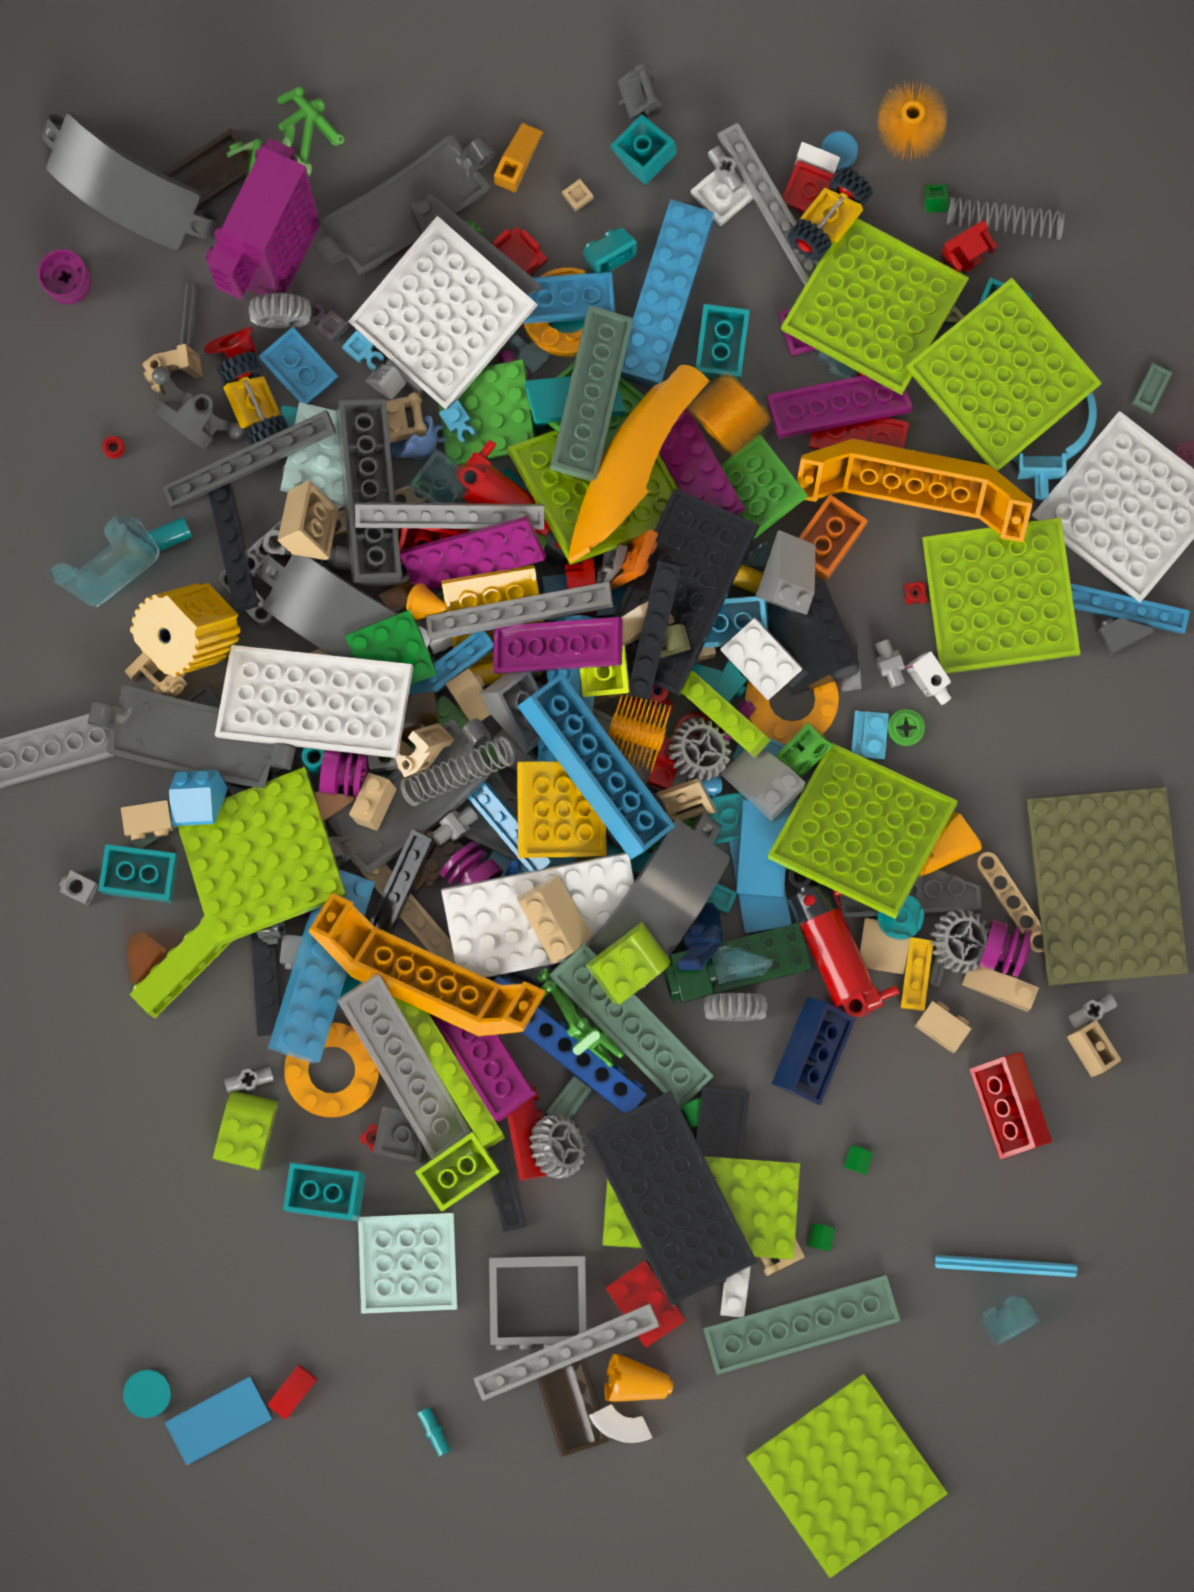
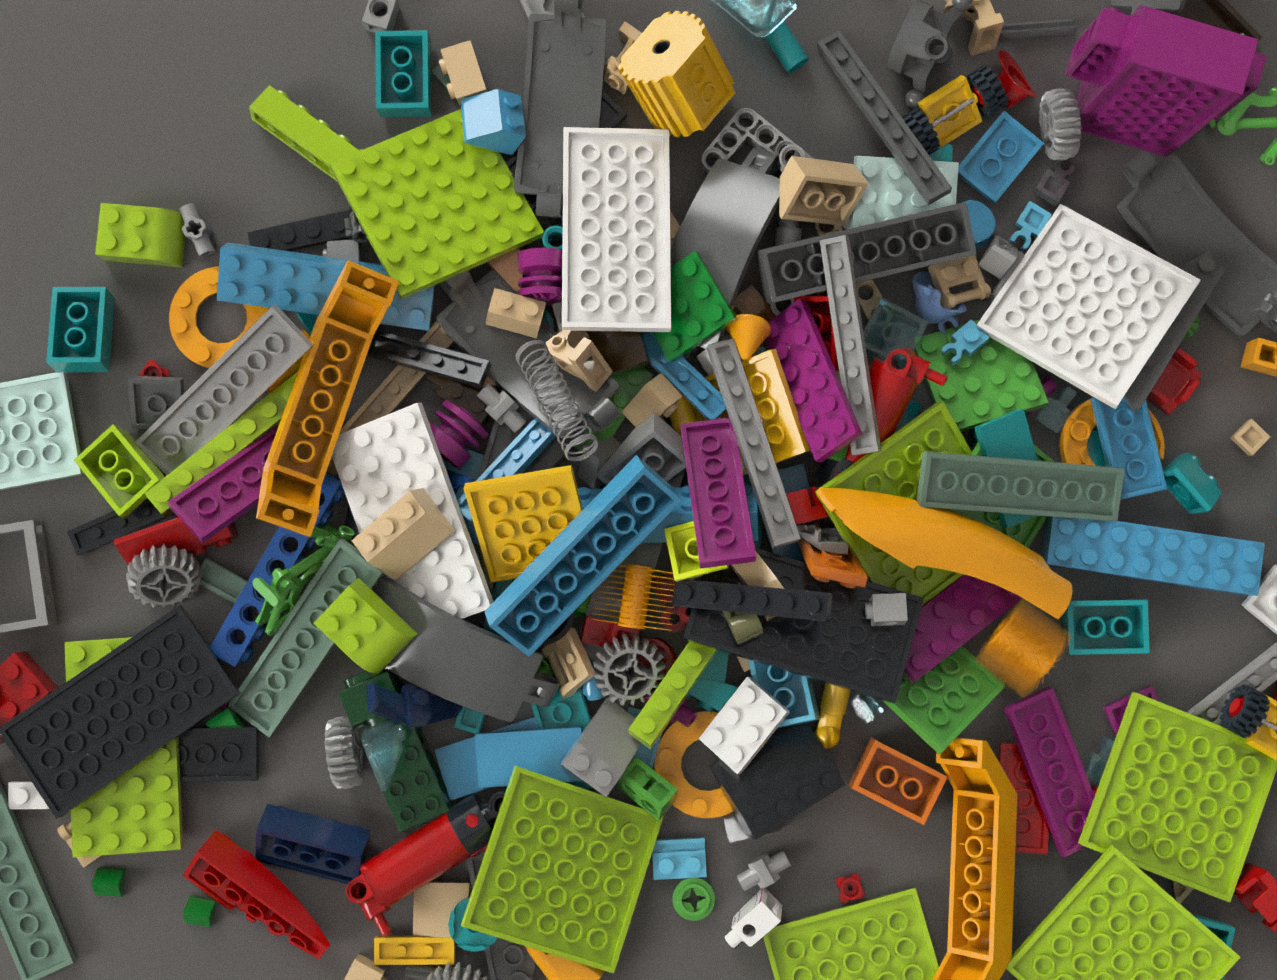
camera: 80 degrees right, 5 degrees up
clear orange slope [127,931,166,985] -> none
black plate [209,483,259,613] -> none
light grey slope [756,530,816,615] -> none
none -> red wedge [182,830,331,959]
none -> light grey brick [865,593,908,626]
none -> dark azure piece [962,200,996,248]

